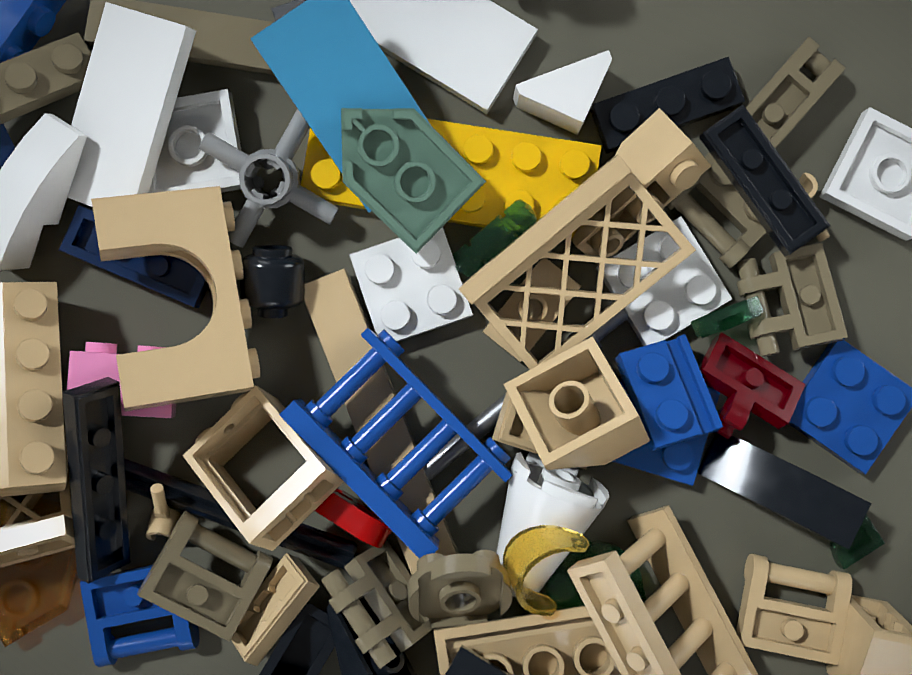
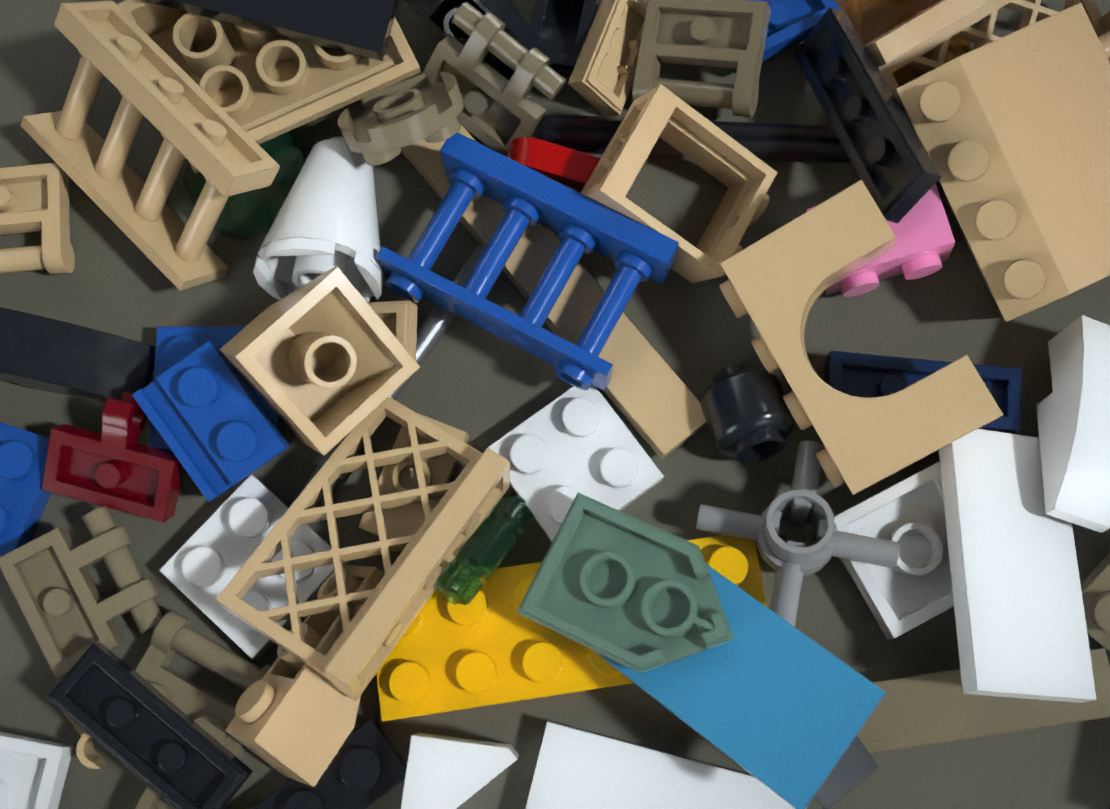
camera: 160 degrees right, 10 degrees down
tan hand [146,483,181,541] -> none
clear yellow helmet [503,525,589,616] -> none
clear green tile [691,296,764,338] -> none

